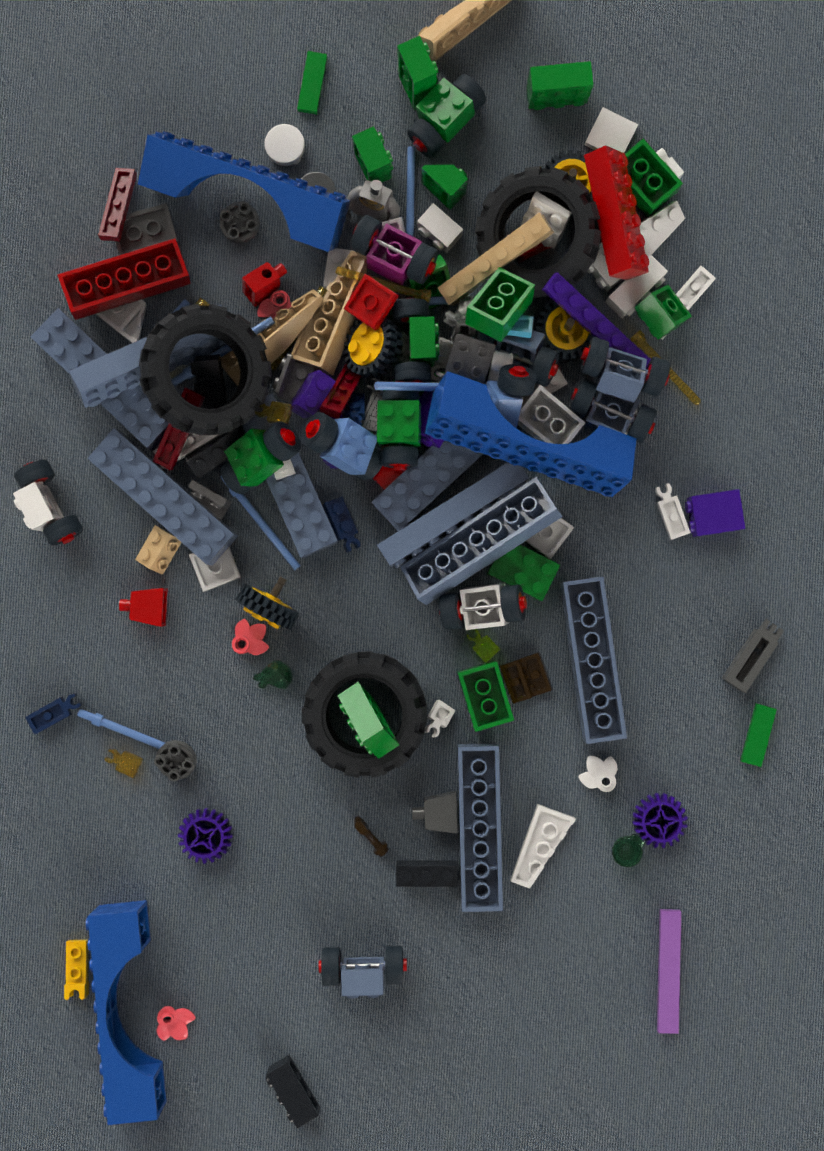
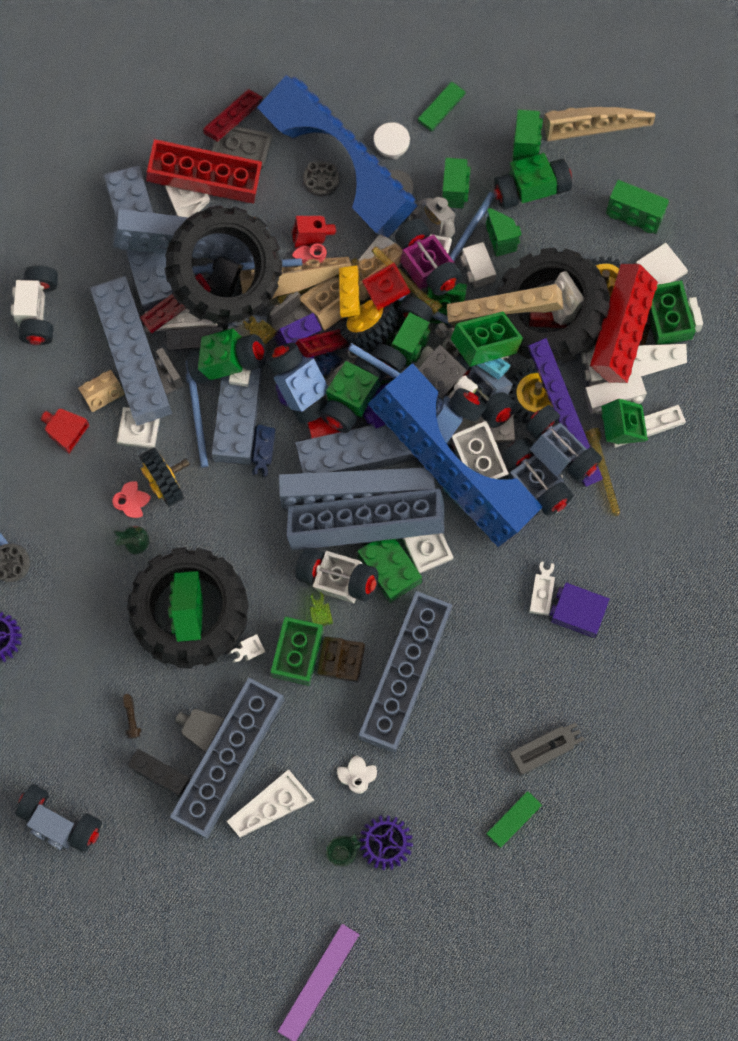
camera: 30 degrees right, 15 degrees down
none -> yellow plate [339,265,360,317]

